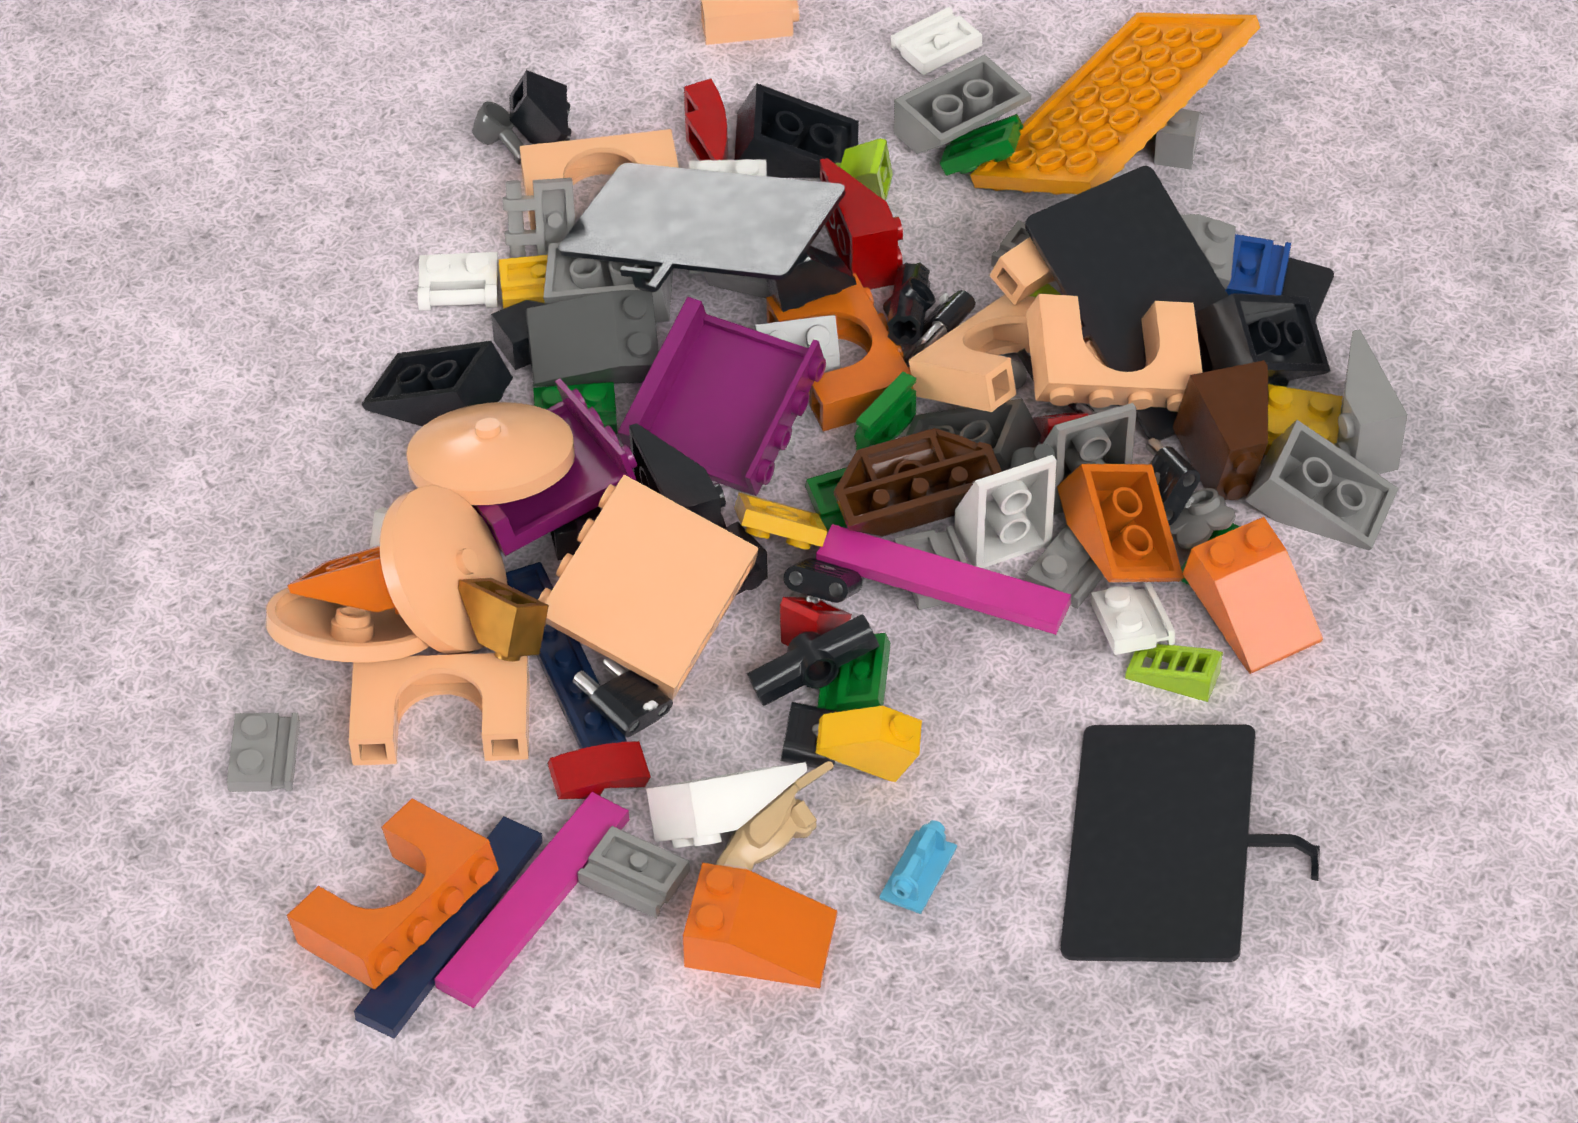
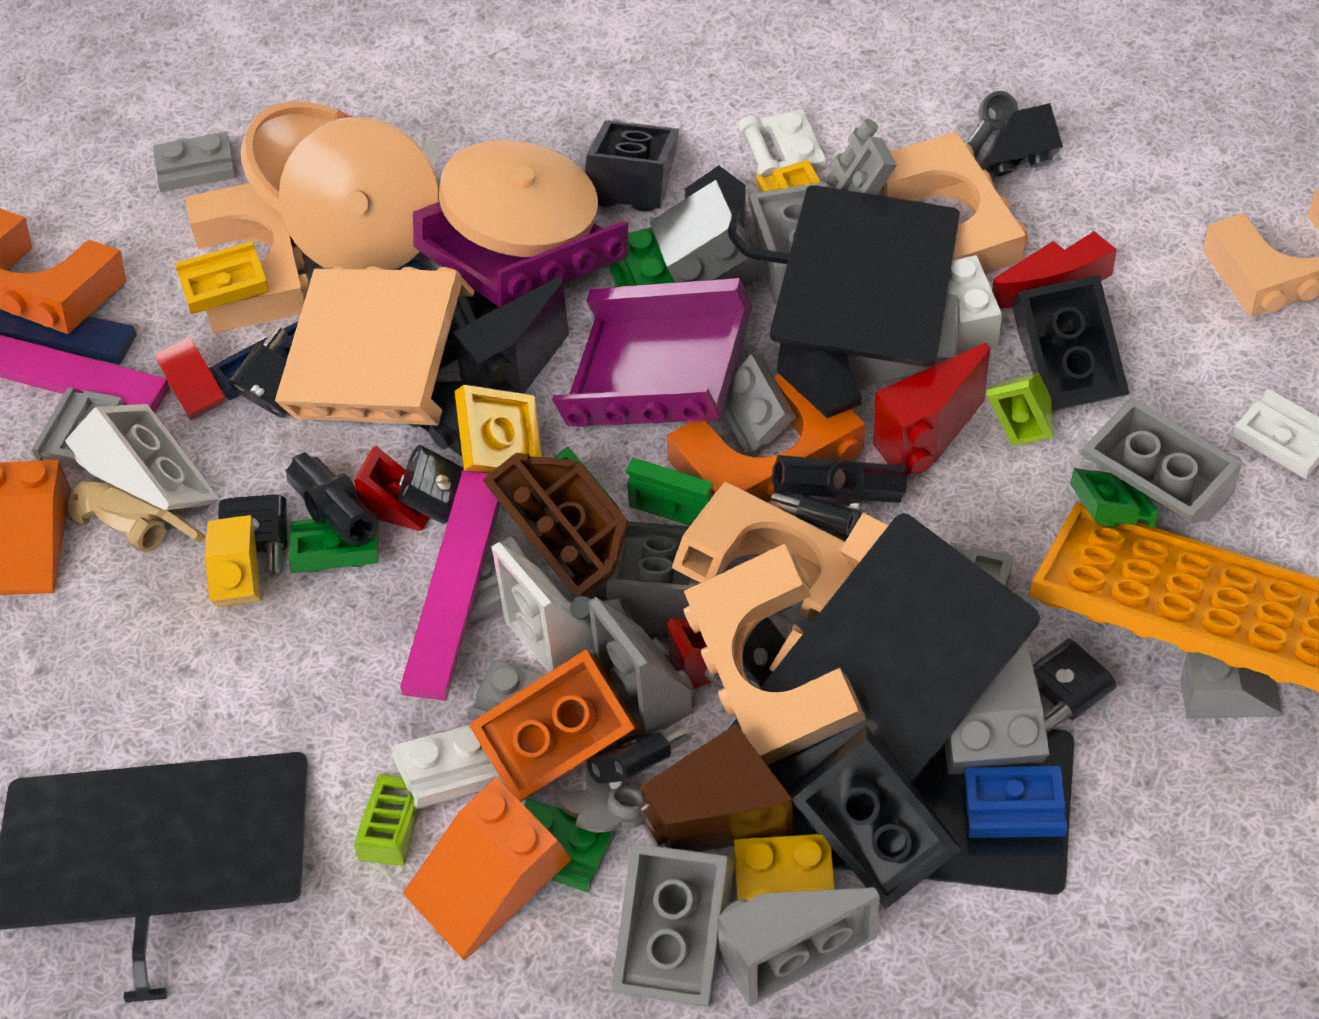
camera: 80 degrees right, 5 degrees up
pearl gold slope [458,578,549,662] -> none
medium azure hinge [879,820,957,914] -> none
none -> yellow plate [174,241,270,315]

